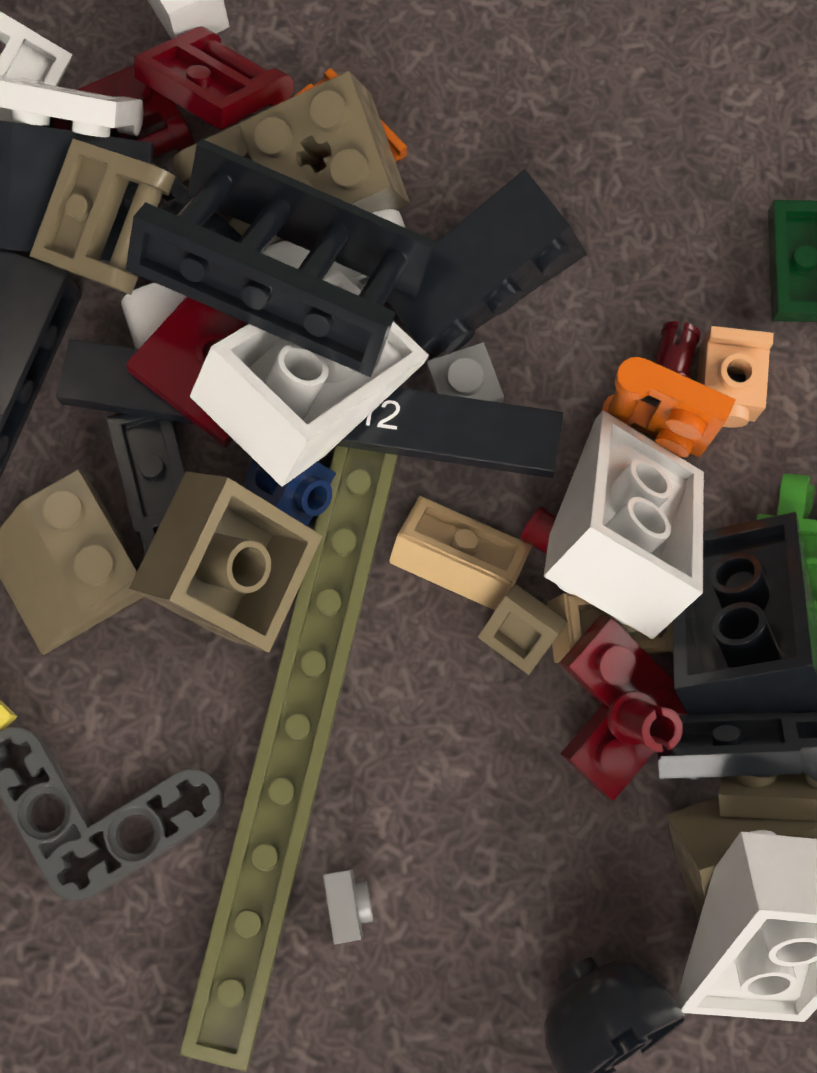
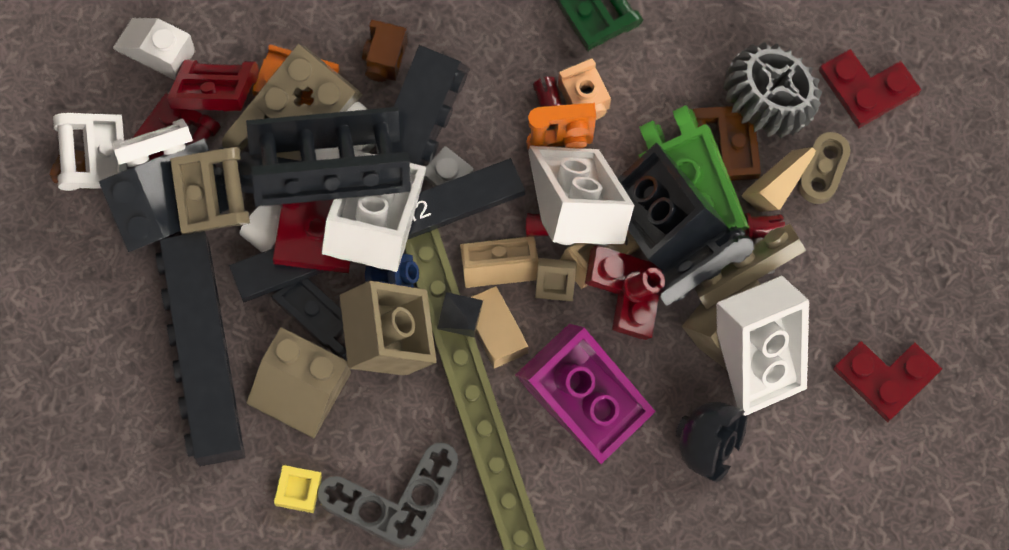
camera: 35 degrees left, 5 degrees down
light grey plate [323,869,373,945] -> none
none -> reddish brown brick [362,19,408,82]
none -> black slope [437,292,483,337]
none -> tan slope [471,286,529,368]
none -> magenta slope [515,323,656,464]

